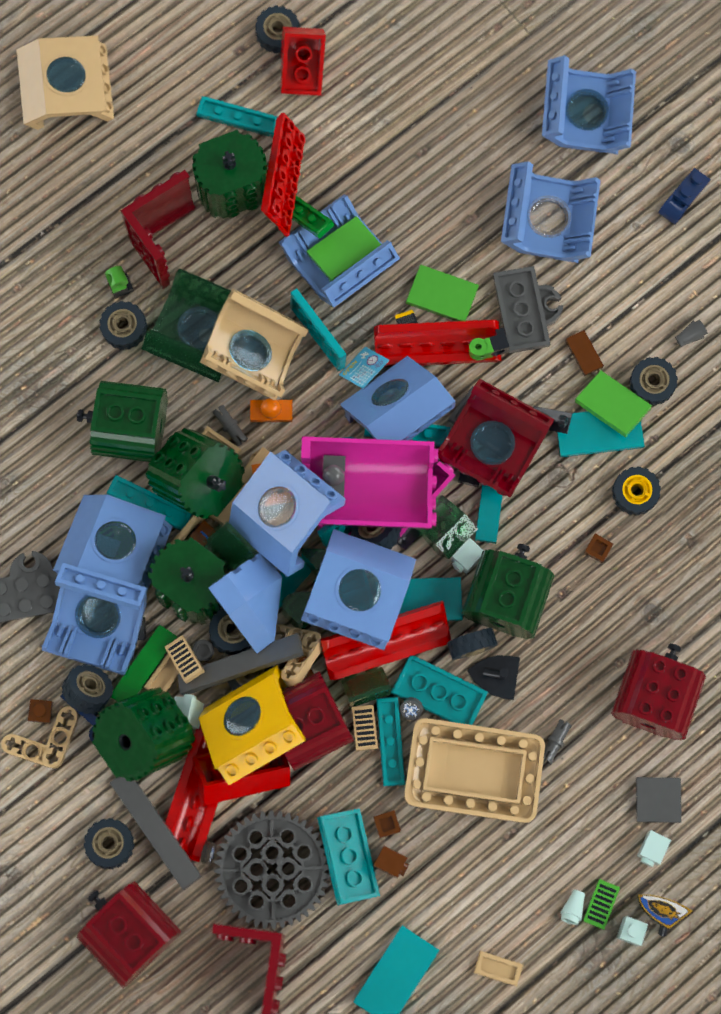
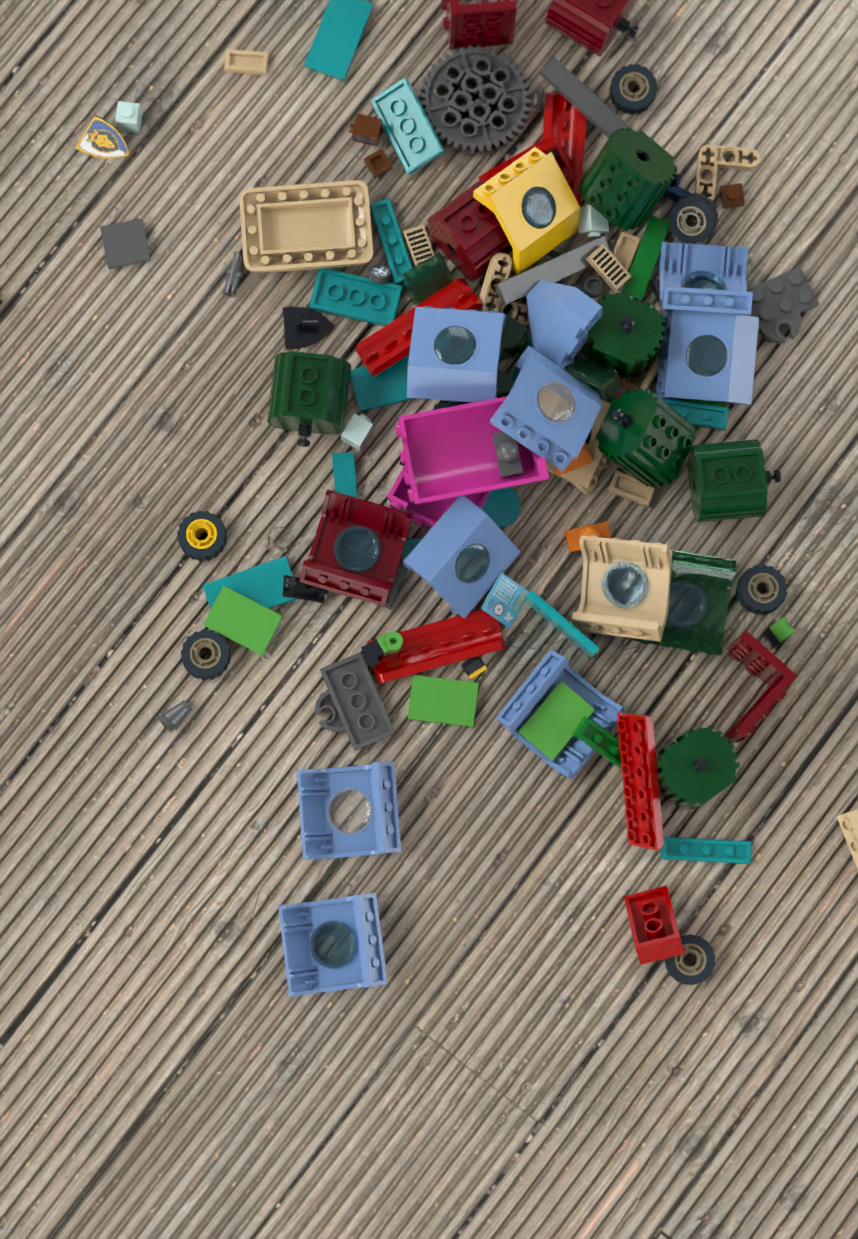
camera: 165 degrees right, 5 degrees up
dark grey pin [212,405,248,447] -> none
clear green slope [415,495,478,559] -> none
black wheel [447,628,498,660] -> none
light aqua cone [560,890,585,925] -> none
reddish brown tile [565,330,604,377] -> none
tile [583,879,620,930] -> none
reddish brown plate [584,533,613,564] -> none
dark red piece [611,643,706,740] -> none
light aqua brick [637,830,671,867] -> none
dark blue plate [658,168,711,225] -> none

